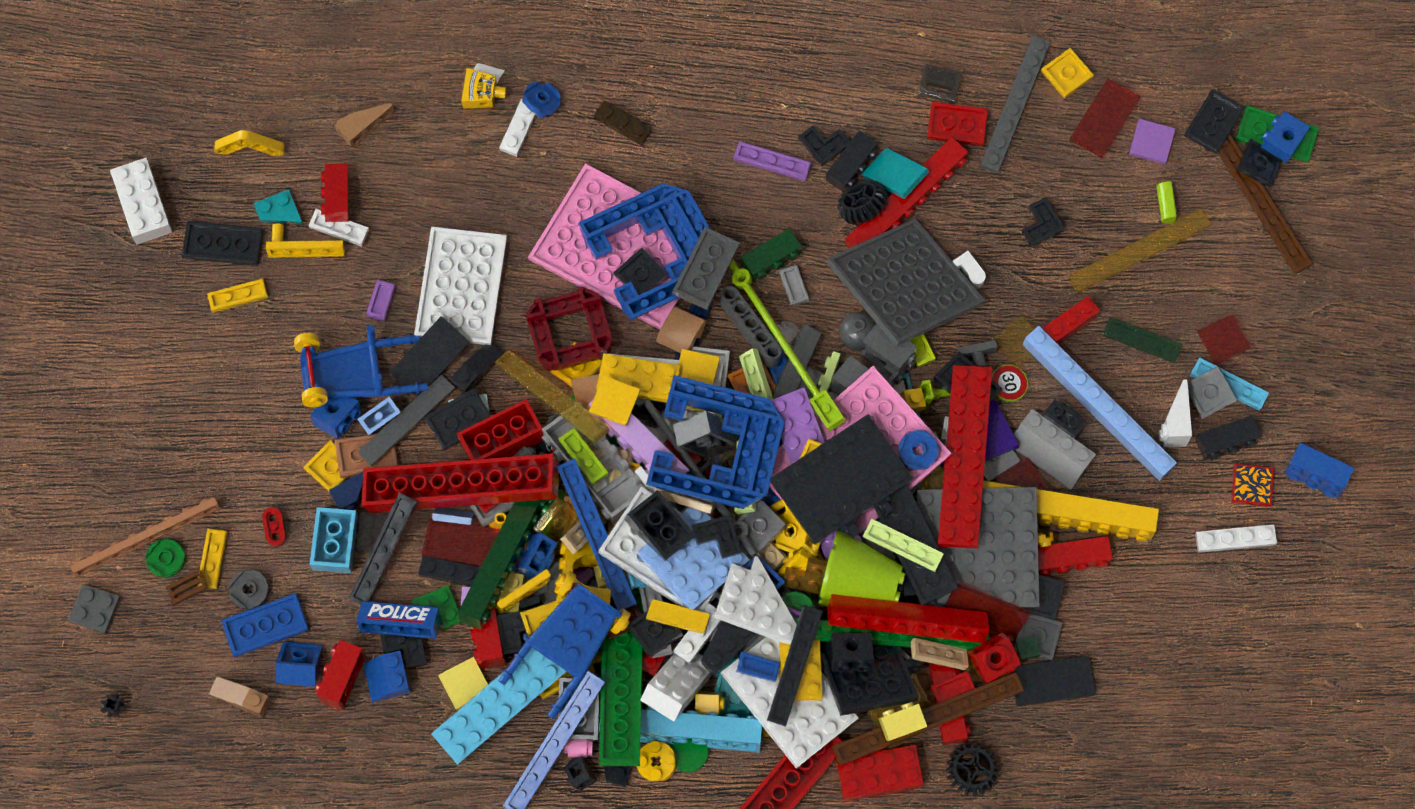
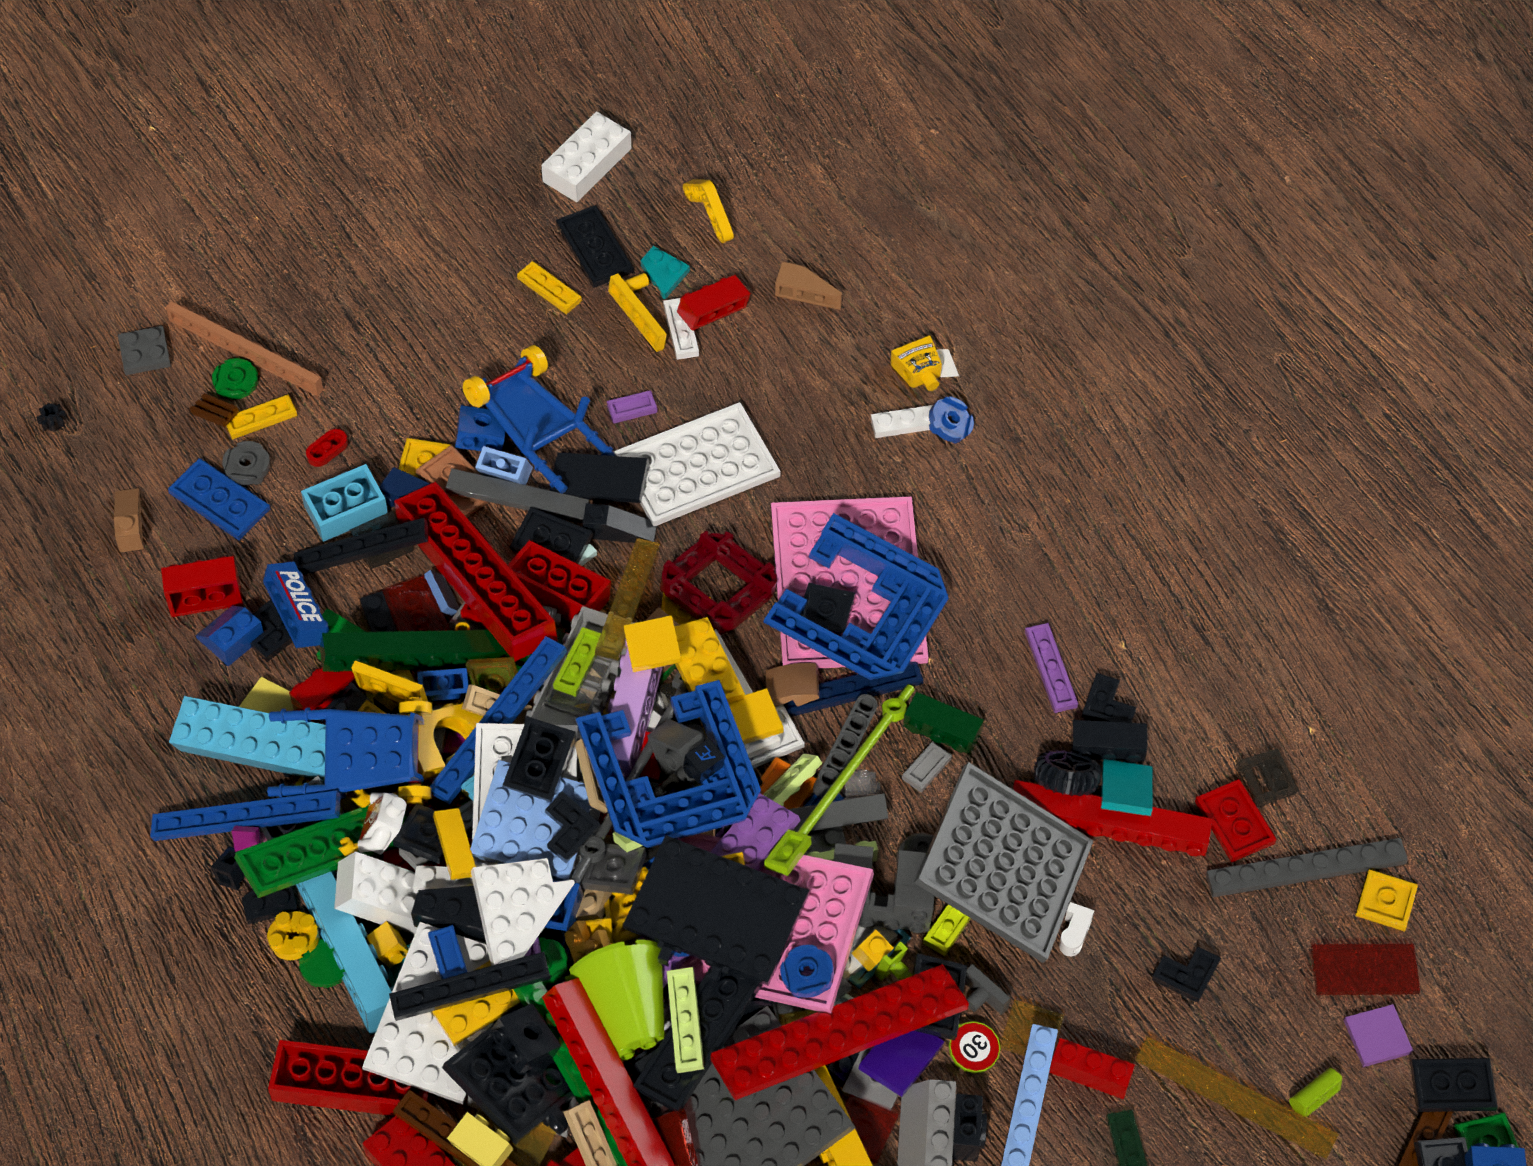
camera: 55 degrees right, 15 degrees down
blue slope [276,641,323,687] -> none
dark brown plate [594,101,652,146] -> none
dark grey plate [672,227,740,310] -> none
none -> magenta tile [232,826,261,852]
none -> white torso [338,789,407,857]
none -> black brick [683,739,725,784]

